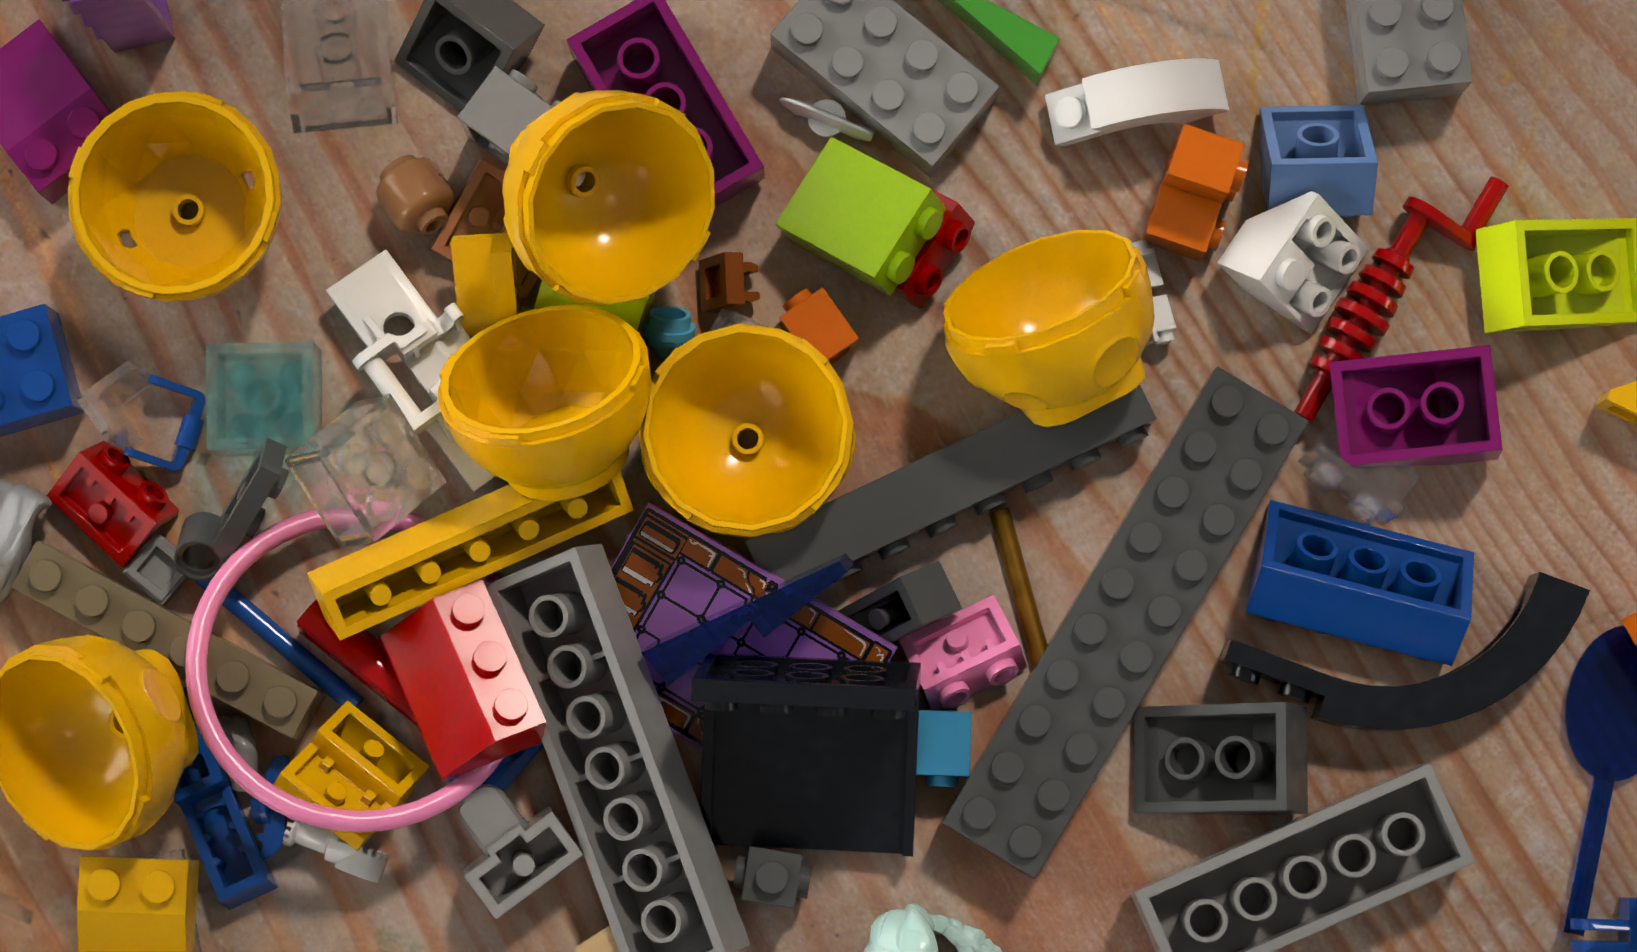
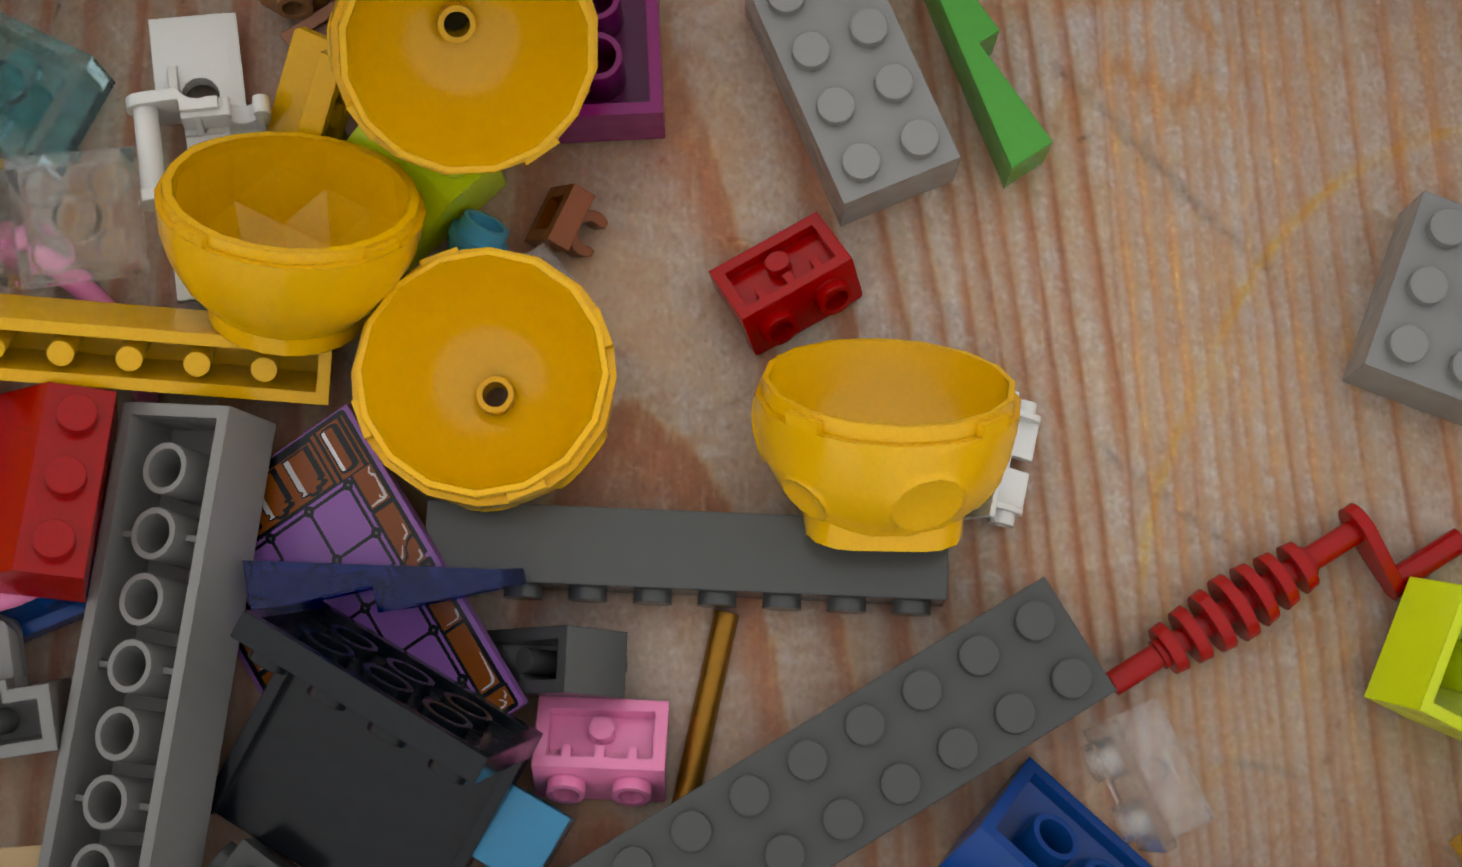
camera: 30 degrees right, 5 degrees down
lime brick [775,137,947,296] -> none
white piece [779,97,875,142] -> none
orange brick [779,287,859,365] -> none
white arch [1045,58,1229,147] -> none
orange brick [1142,124,1249,261] -> none
white slope [1217,191,1369,334] -> none
medium blue slope [1259,105,1378,218] -> none
magenta slope [1329,345,1503,468] -> none

